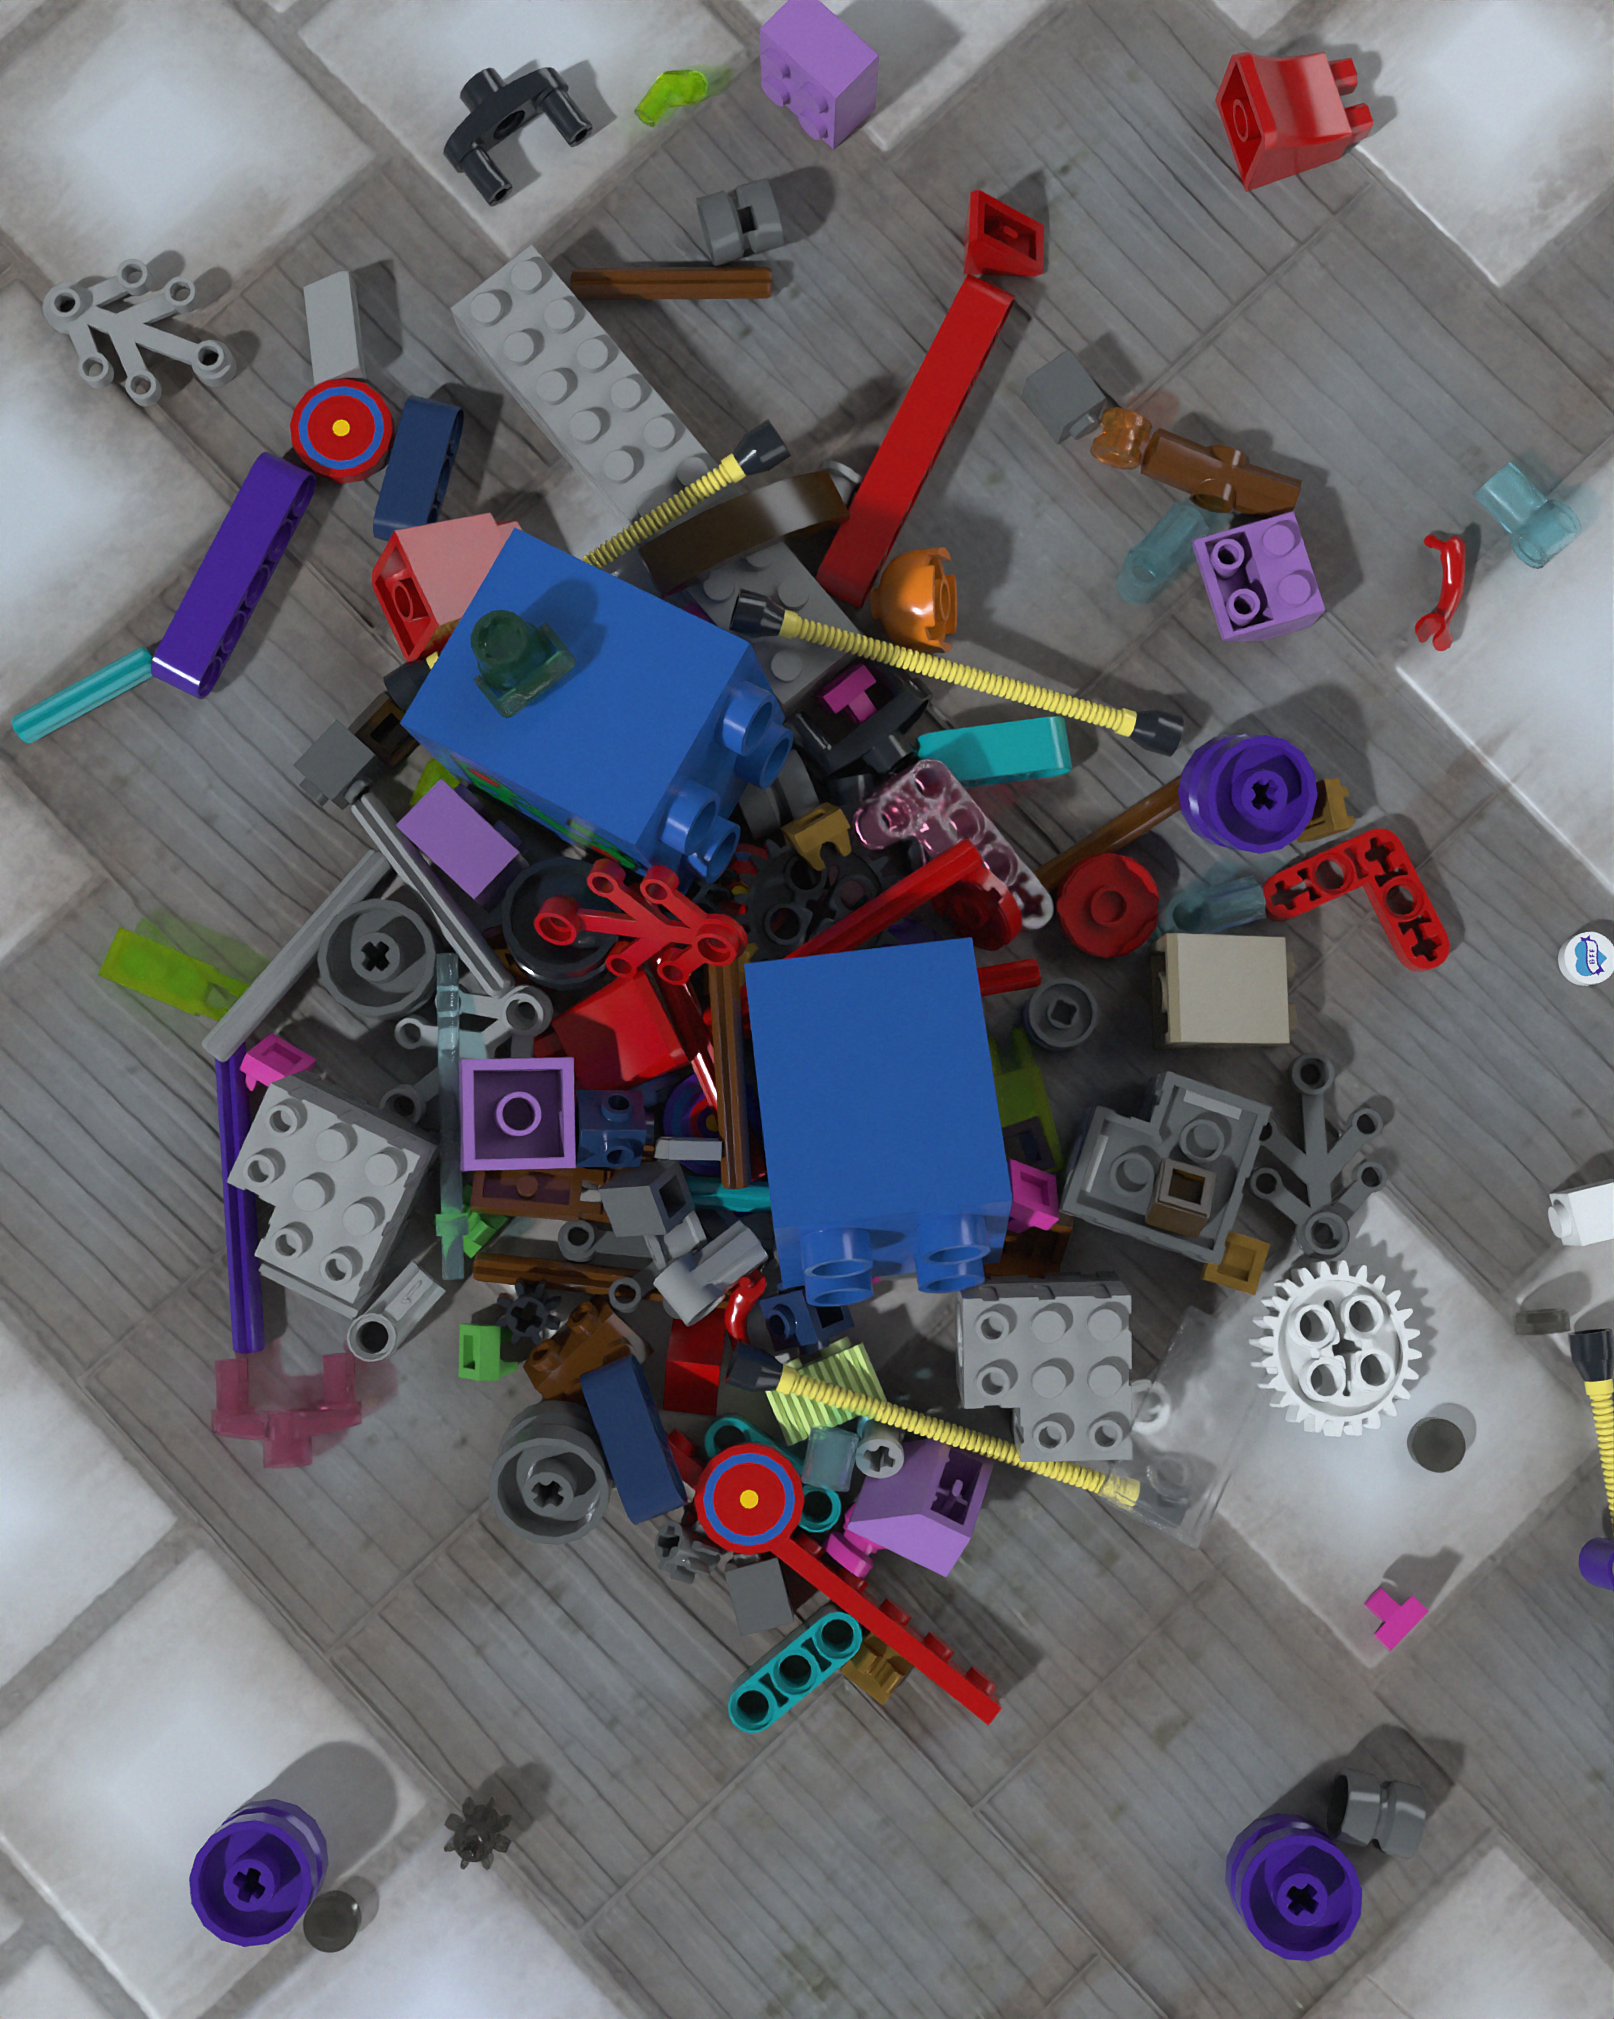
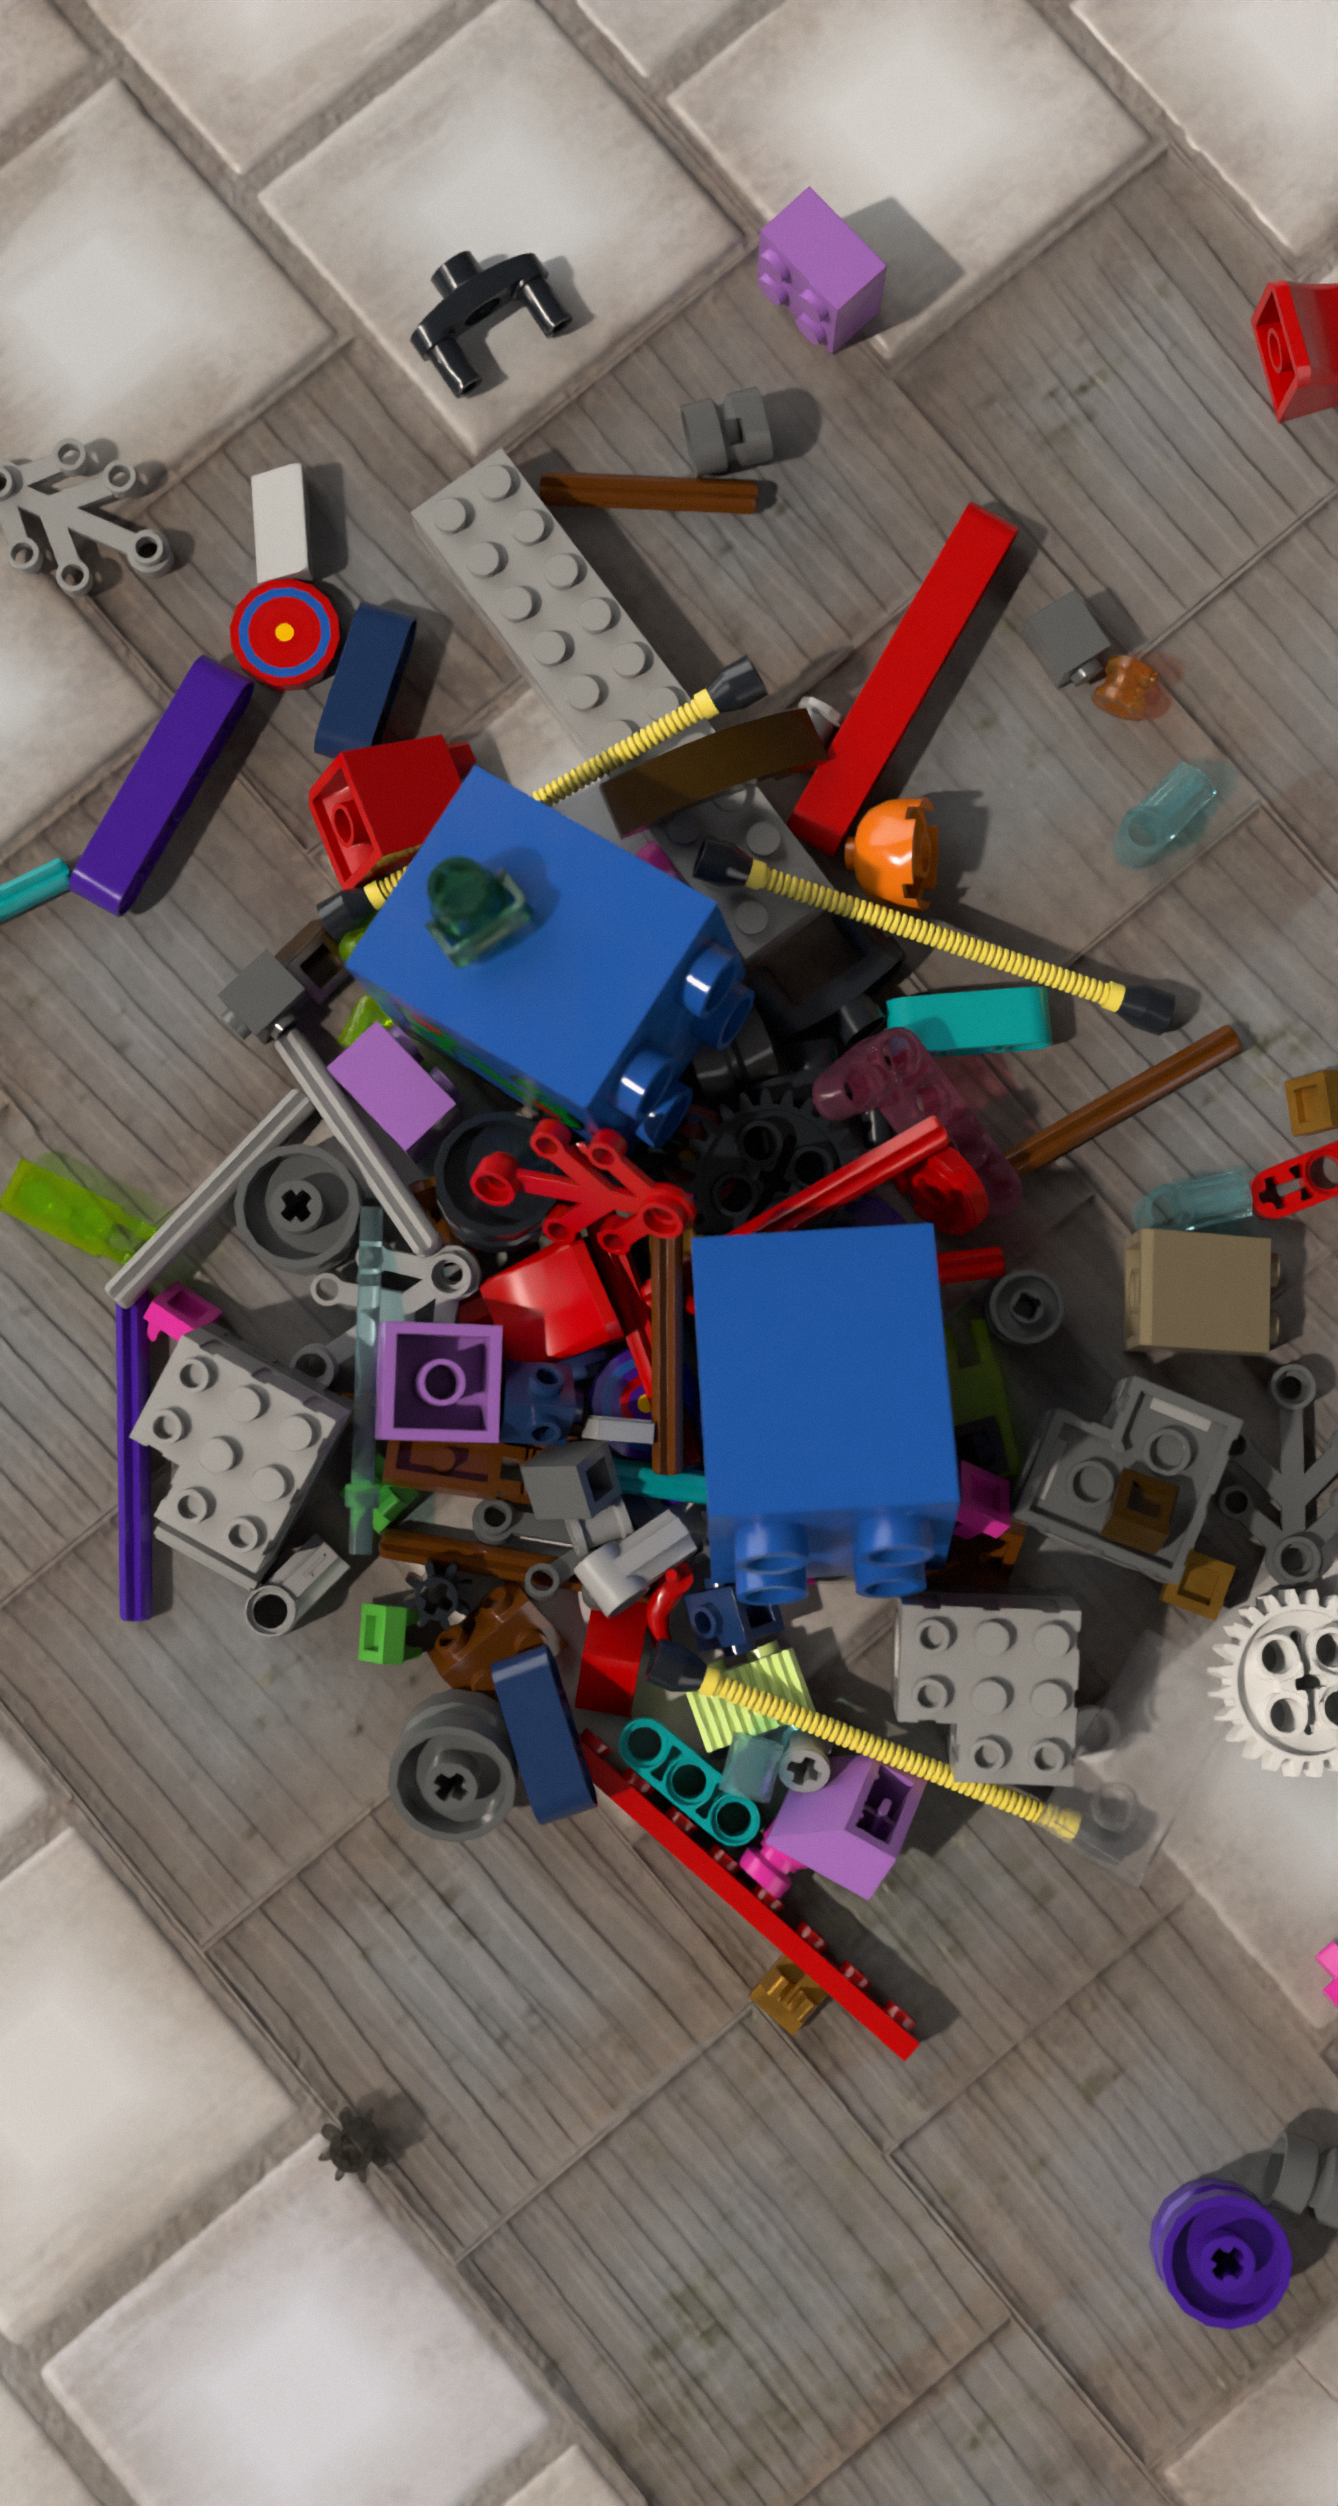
camera: 10 degrees right, 0 degrees up
dark purple wheel [189,1799,329,1947] -> none
clear pink connector [211,1353,362,1468] -> none
clear smoke tile [303,1890,362,1953] -> none
clear neon green arm [634,70,708,127] -> none
dark grey gear [655,1511,722,1585] -> none
tile [694,1441,804,1555] -> none
dark grey brick [724,1551,794,1637] -> none
teal beam [728,1602,862,1733] -> none
pearl gold tile [780,802,851,871] -> none
dark pink tile [813,664,877,725] -> none
red slope [963,189,1044,277] -> none
red tile [1054,852,1160,958] -> none
reddish brown piece [1140,428,1302,520] -> none
dark purple wheel [1178,733,1317,854] -> none
medium lavender slope [1191,511,1325,642] -> none

